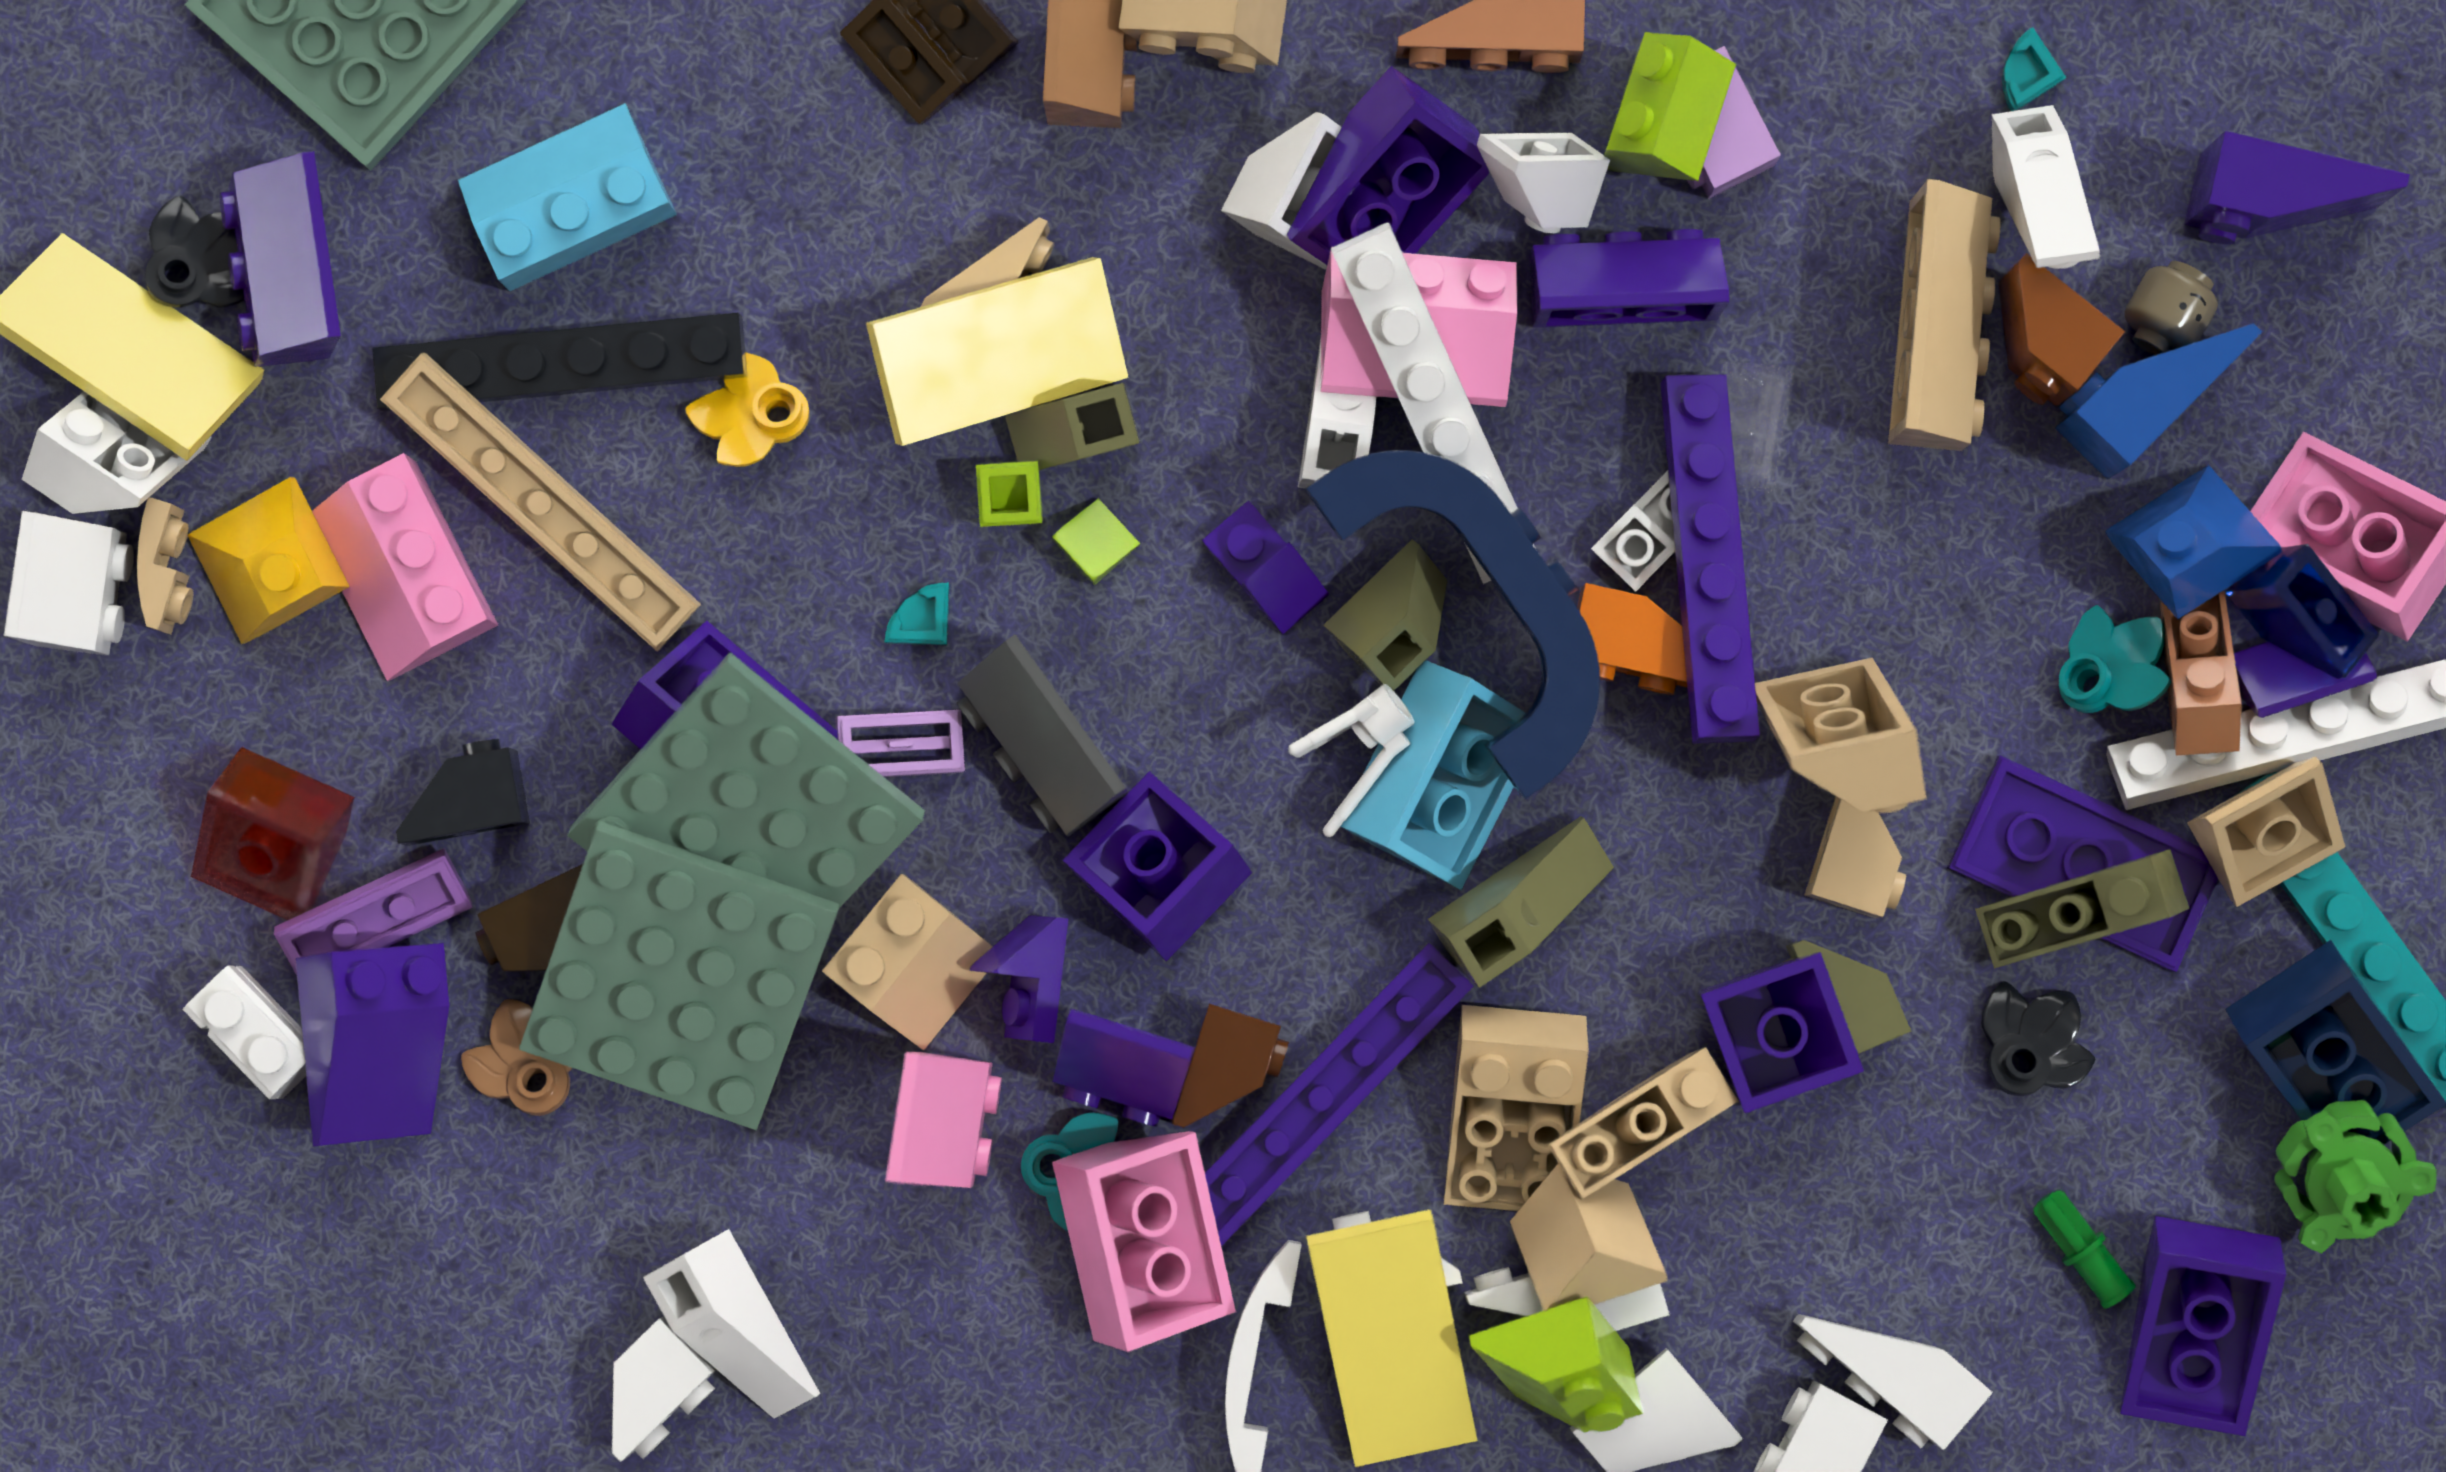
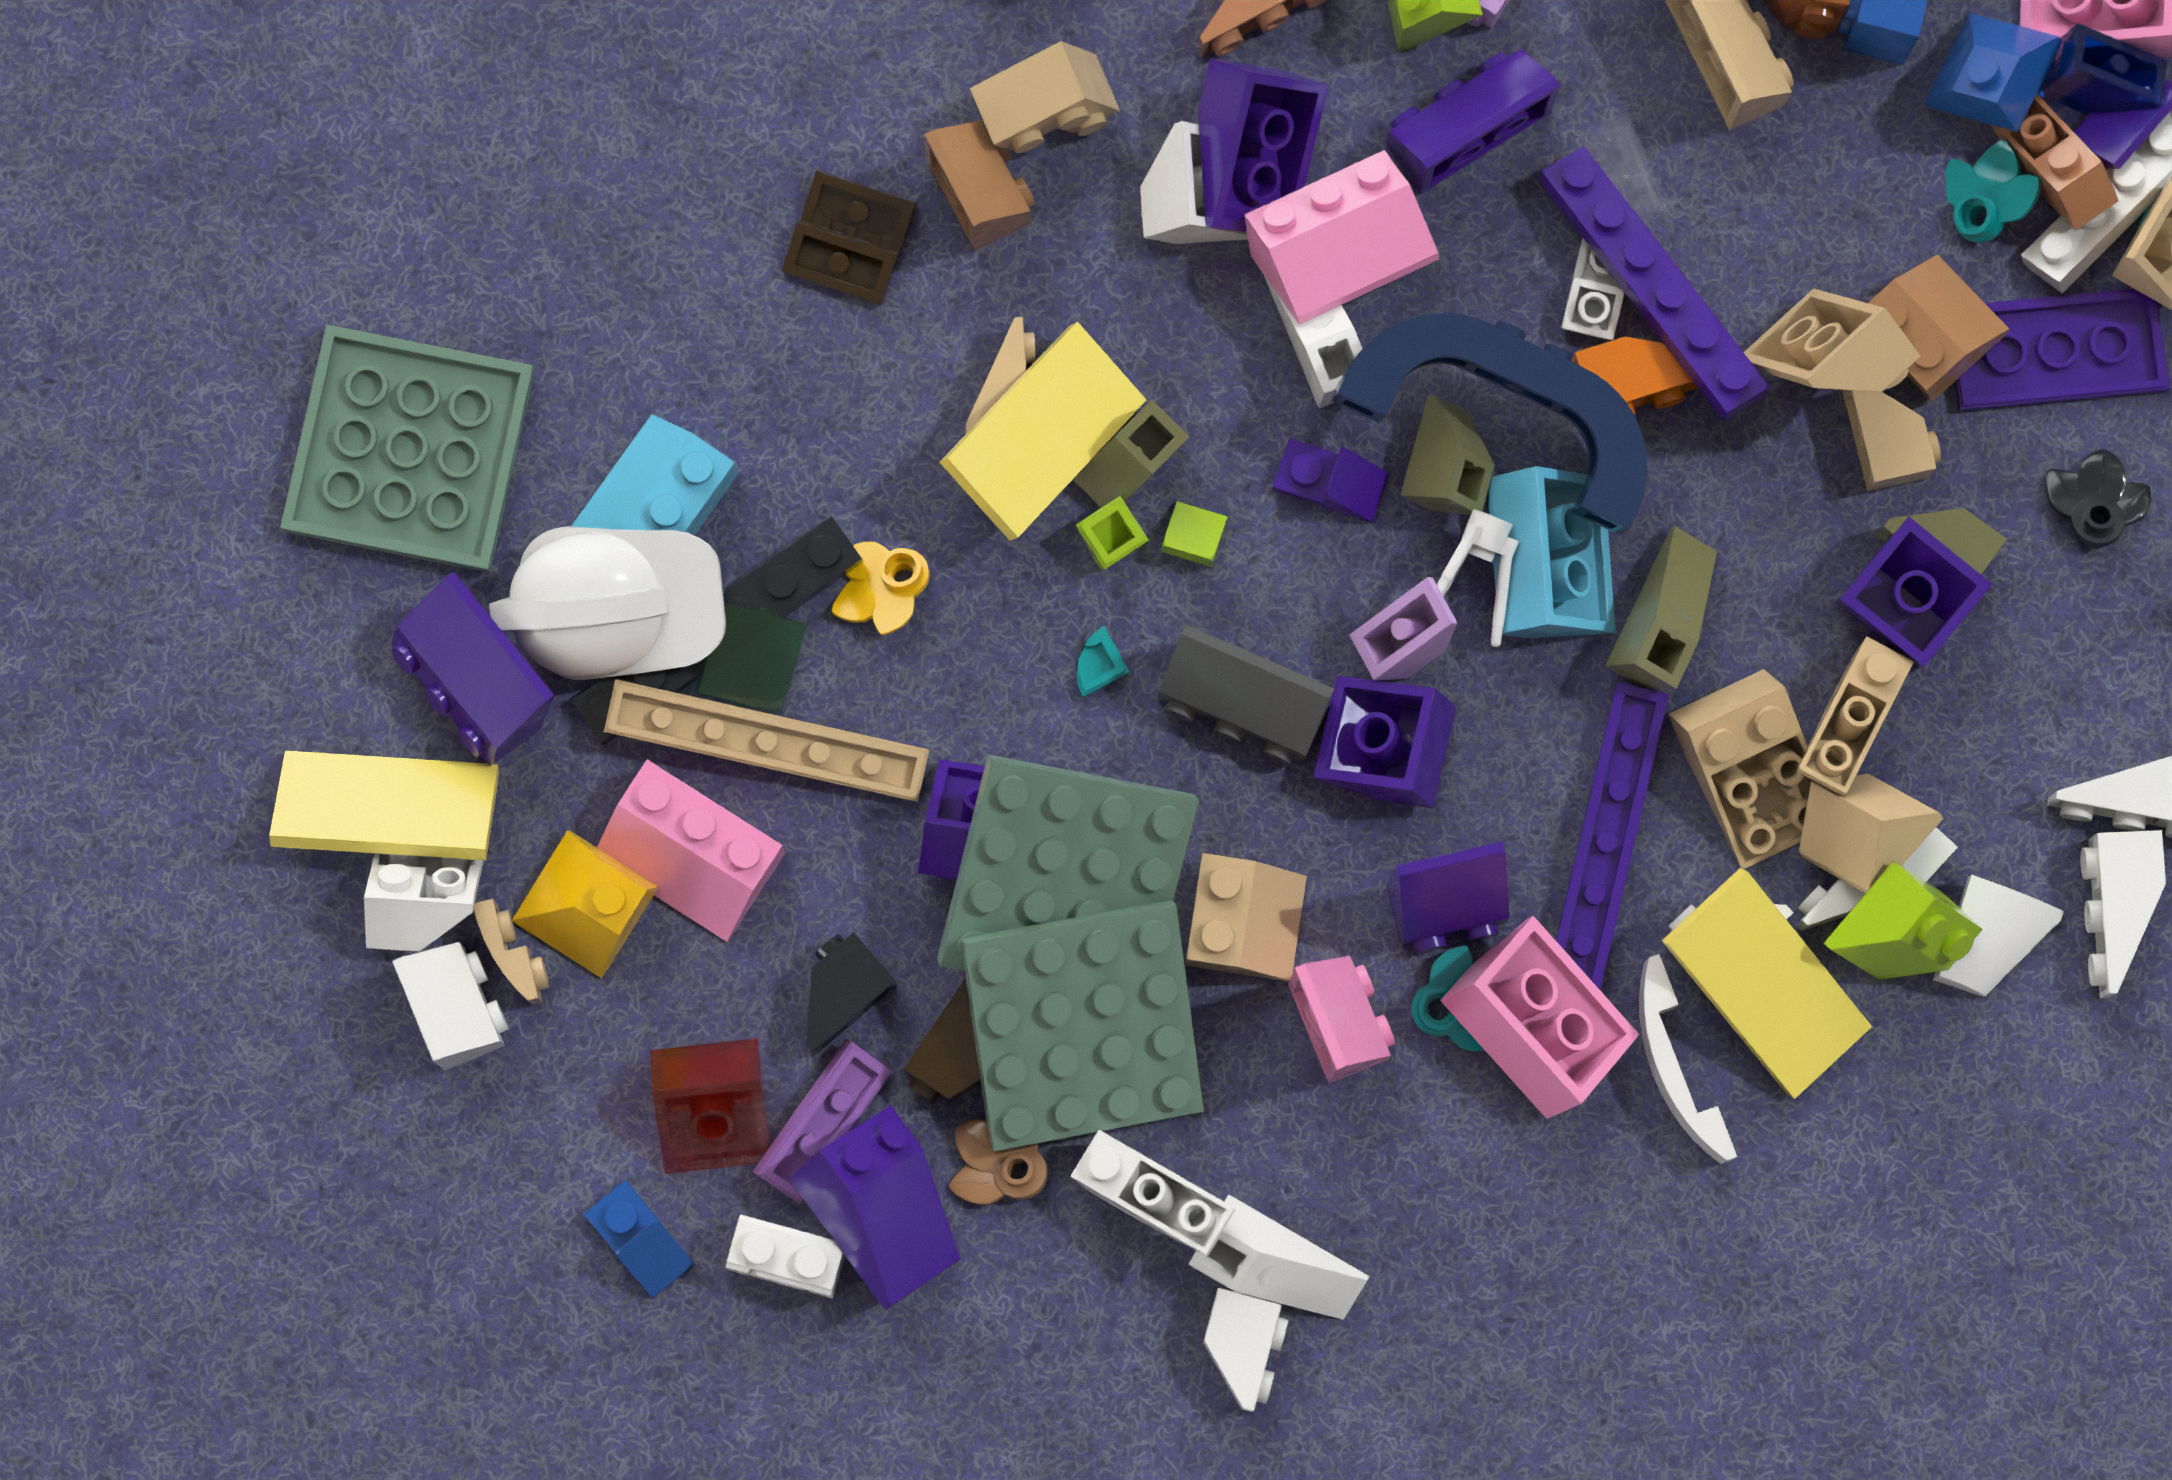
camera: 35 degrees left, 5 degrees down
black plate [145,196,245,308] -> none
lavender tile [835,710,965,777] -> none
dark purple slope [969,915,1068,1043] -> none
reddish brown slope [1172,1004,1289,1128] -> none
white plate [1331,222,1535,584] -> none
white slope [1477,133,1610,233] -> none
olive slope [1975,849,2189,969] -> none
none -> white piece [489,526,726,680]
none -> blue slope [584,1180,695,1298]
none -> clear green piece [696,603,807,713]
none -> white slope [1071,1130,1236,1256]
none -> lavender slope [1349,577,1457,680]
none -> medium nougat slope [1869,254,2010,403]

